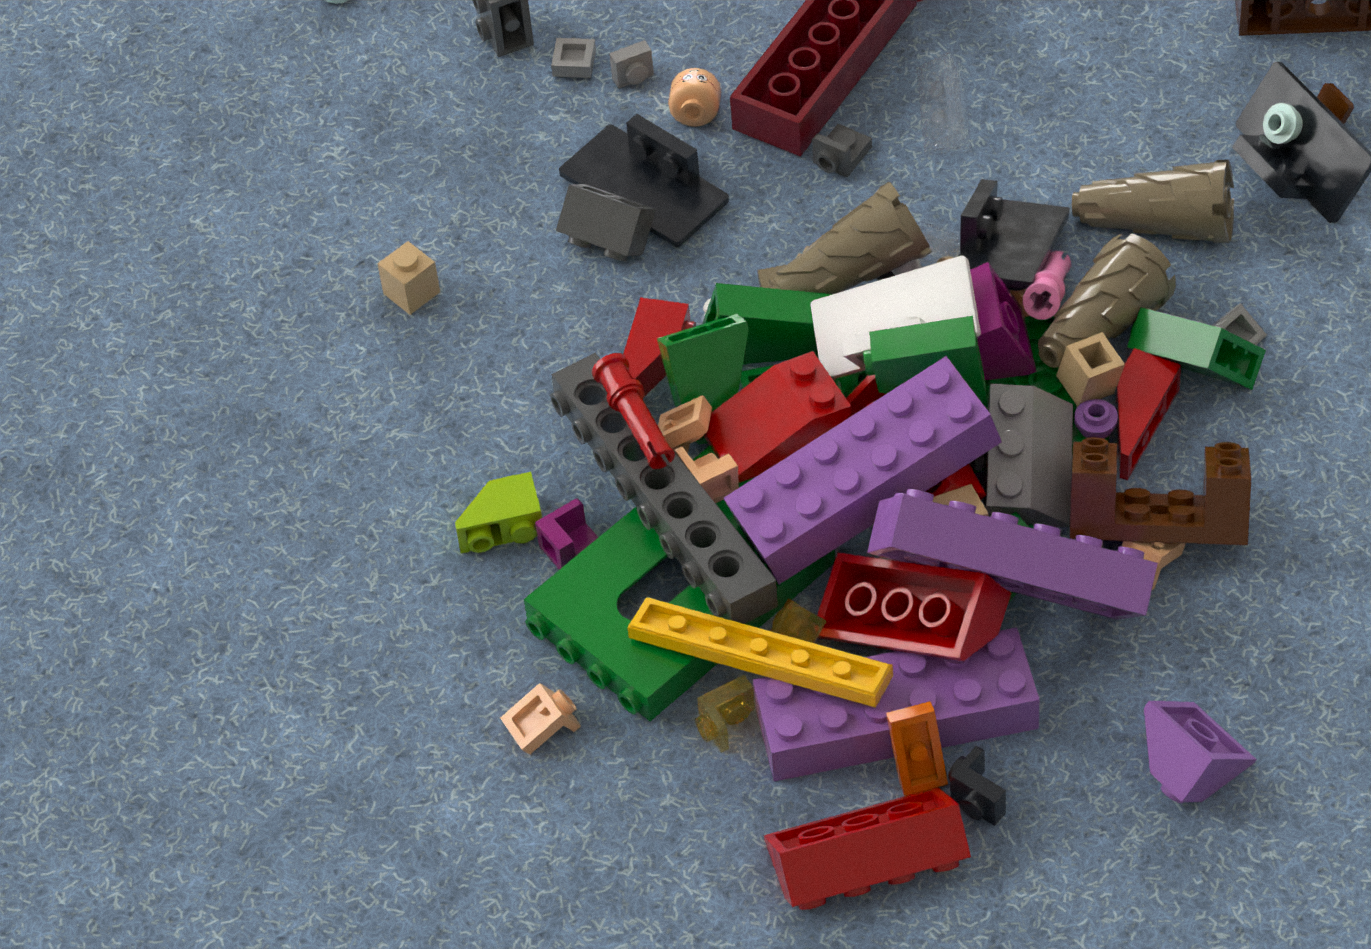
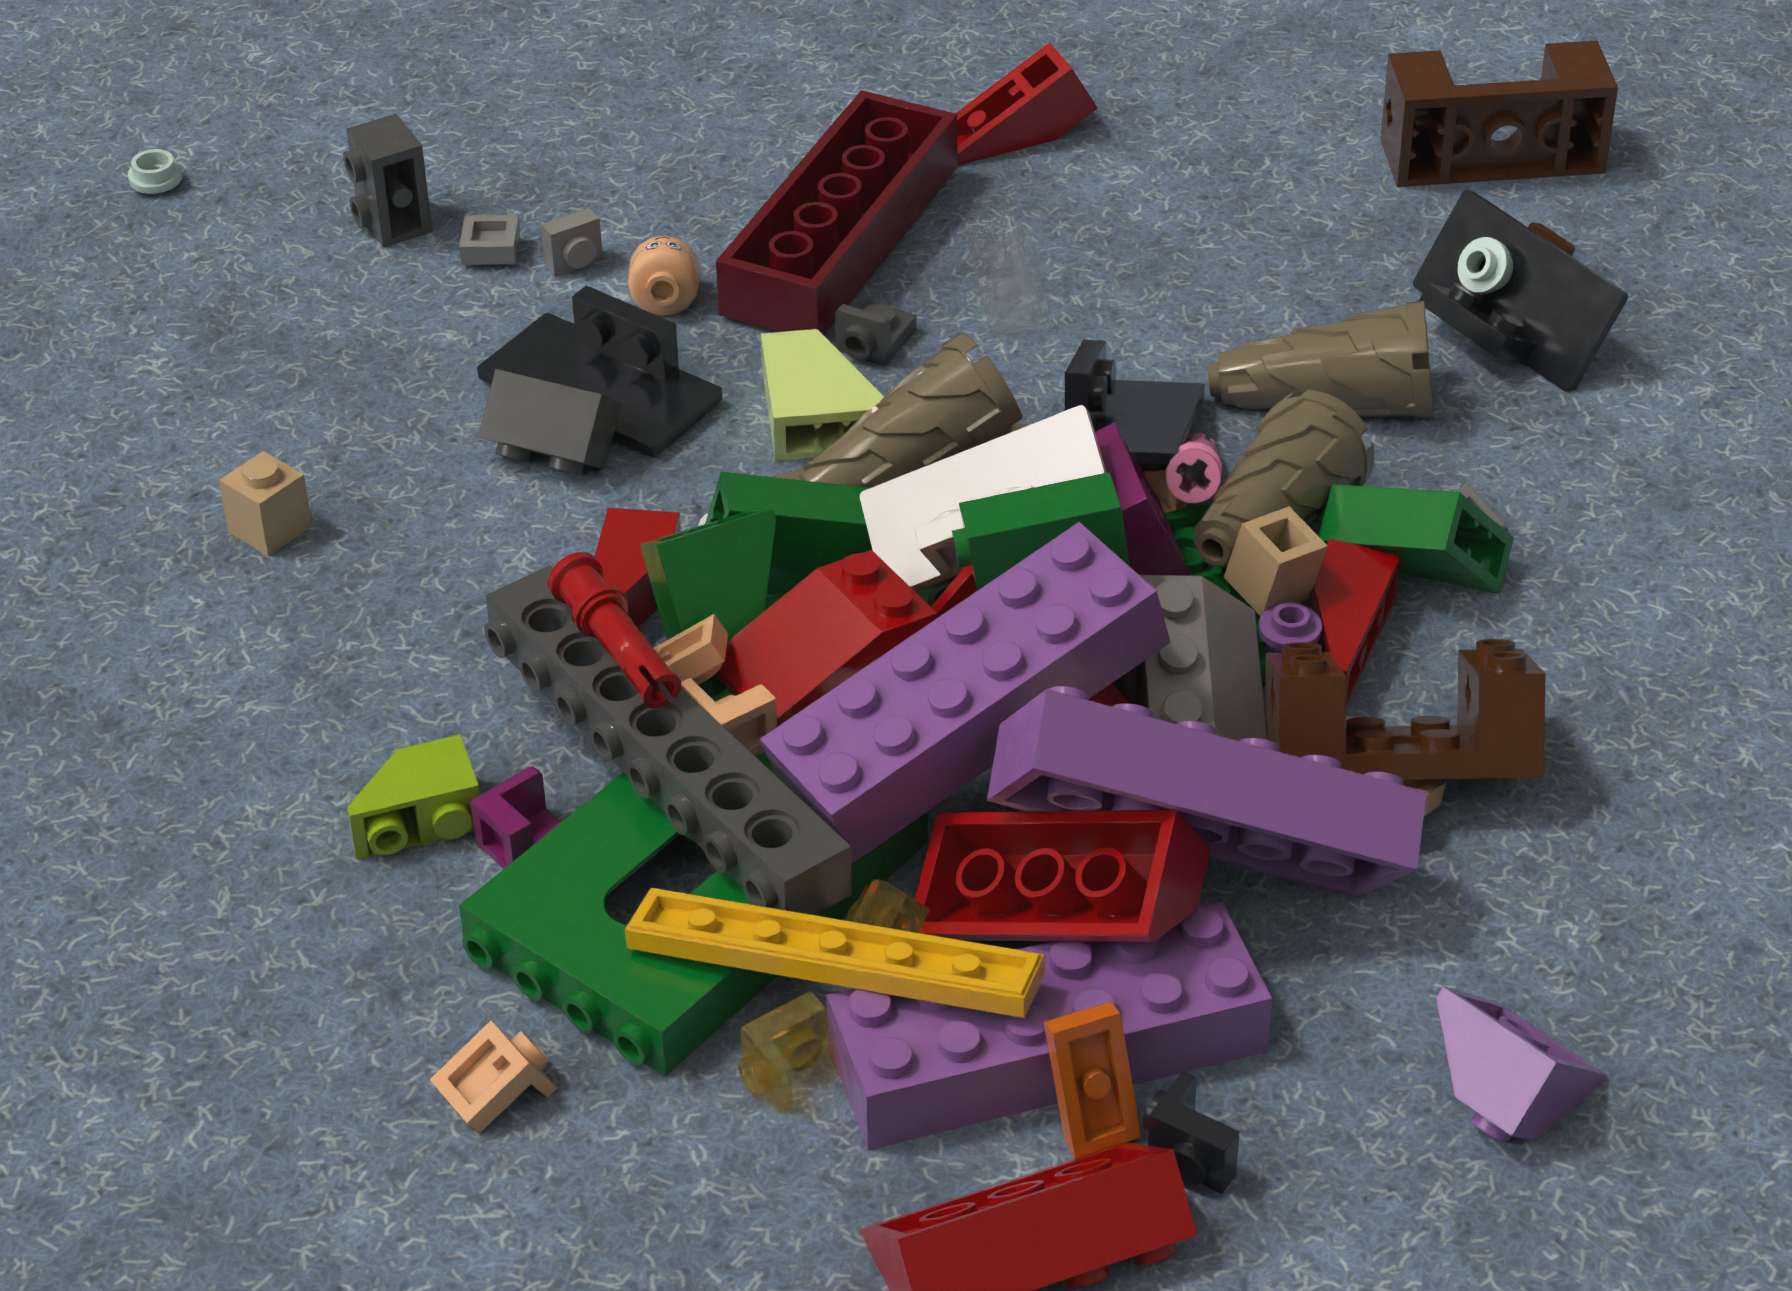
camera: 10 degrees left, 10 degrees down
none -> yellowish green slope [761,329,884,461]

